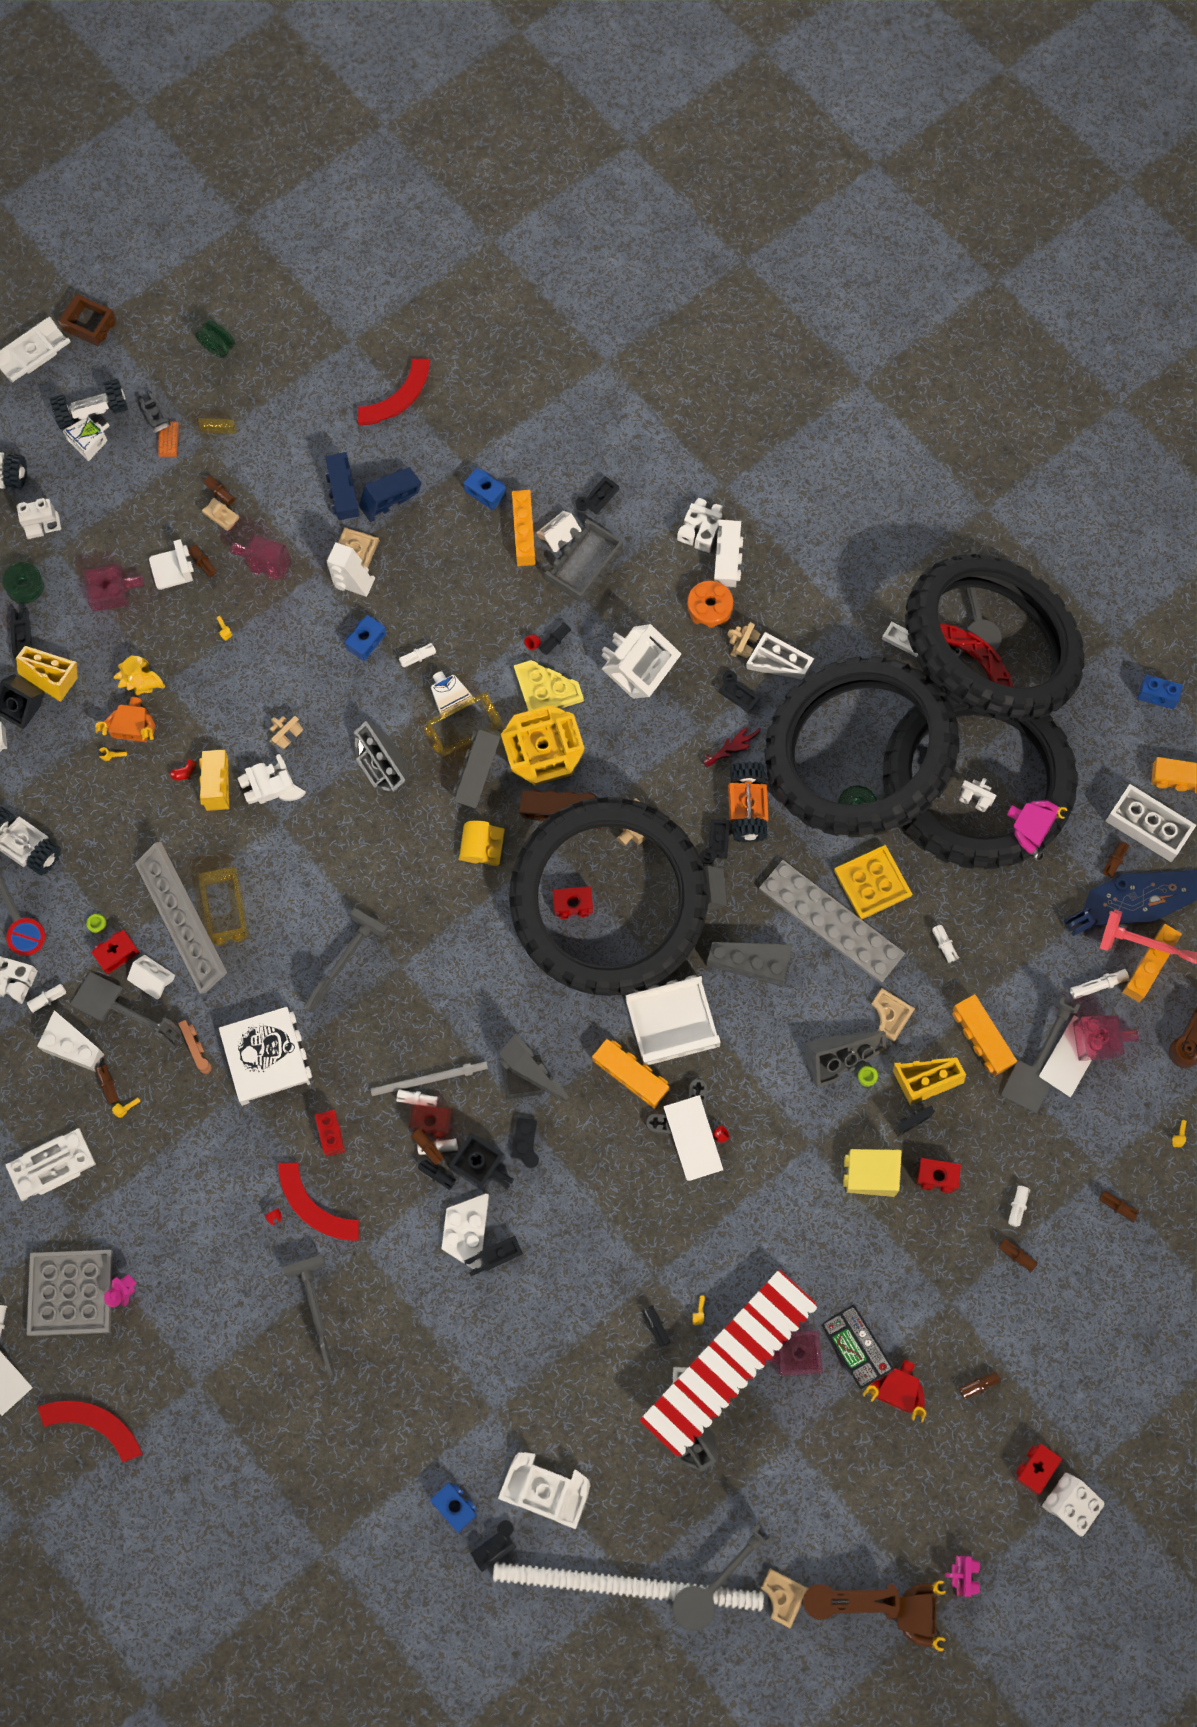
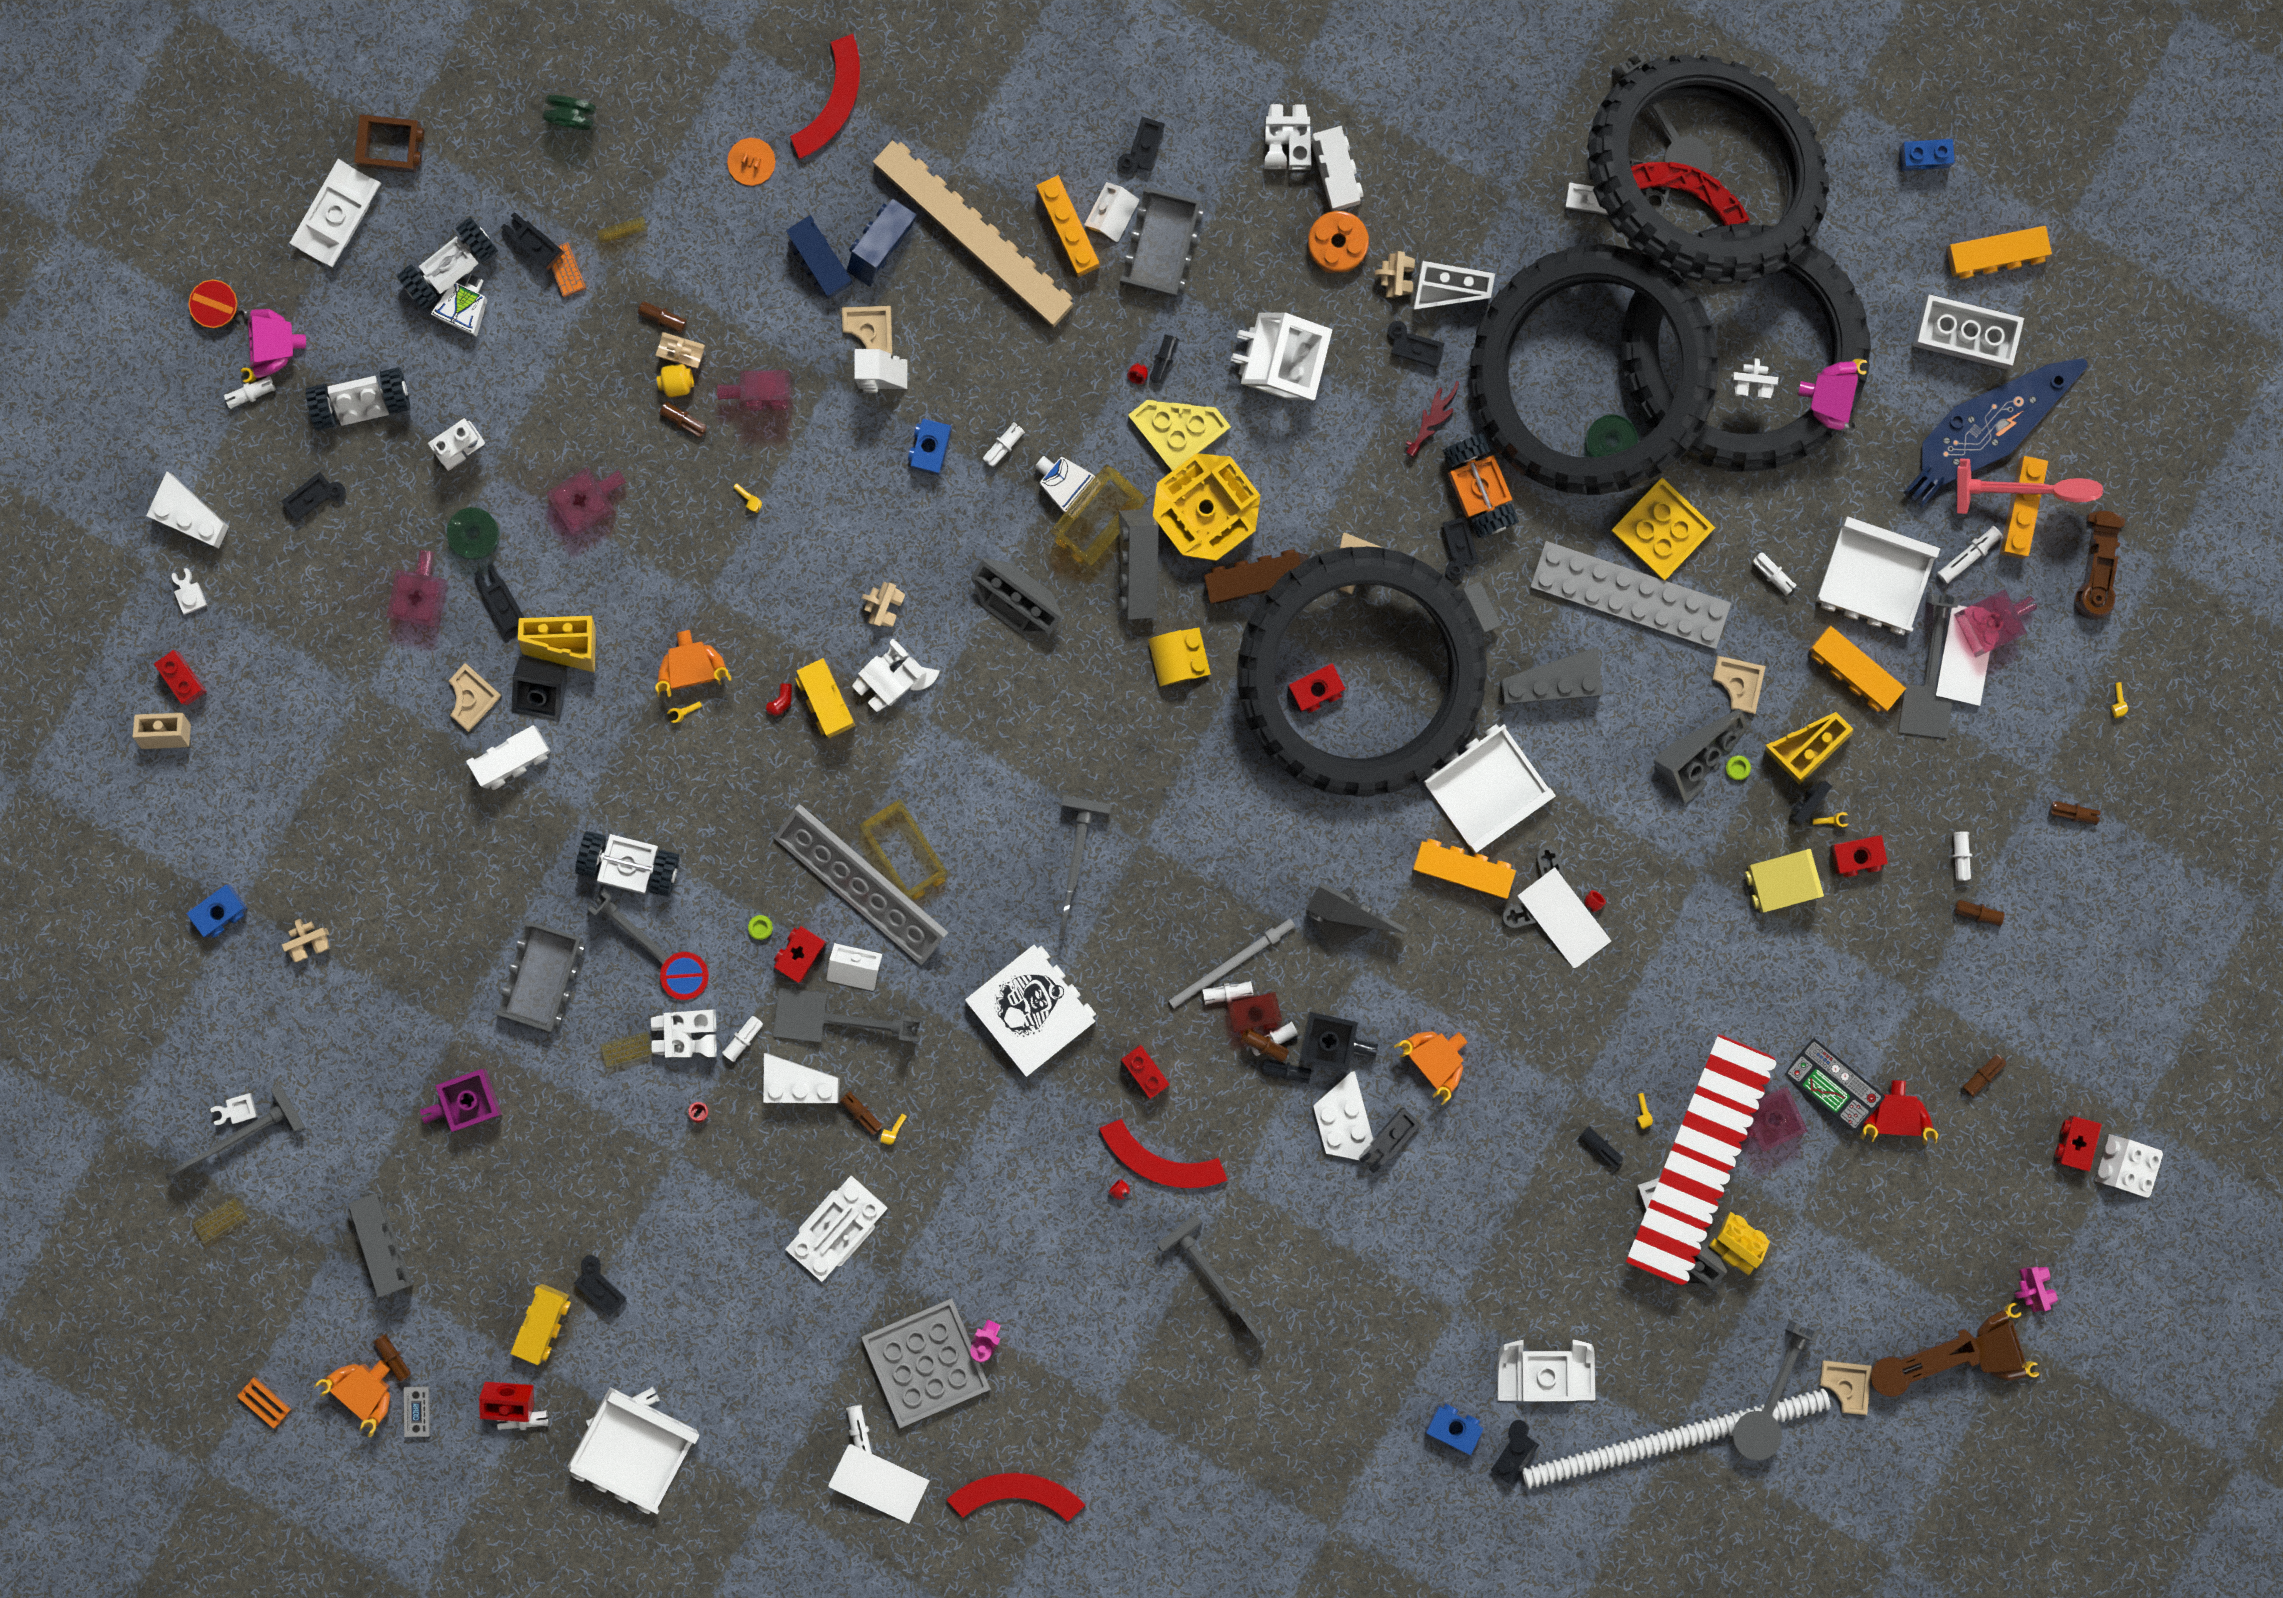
camera: 25 degrees left, 15 degrees up
yellow head [114,655,165,696] -> none
white bracket [149,539,194,590] -> none
nougat plate [179,1020,212,1074] -> none
blue brick [463,468,506,511] -> none
black hinge [511,1118,539,1168] -> none
reddish brown axle [1102,841,1130,878] -> none
none -> yellow head [657,364,694,398]
none -> orange piece [727,138,776,186]
none -> tan brick [873,140,1073,328]
none -> orange torso [1394,1031,1468,1105]
none -> yellow plate [1709,1212,1770,1276]
none -> yellow hand [1812,812,1848,827]
none -> white panel [1816,517,1940,636]

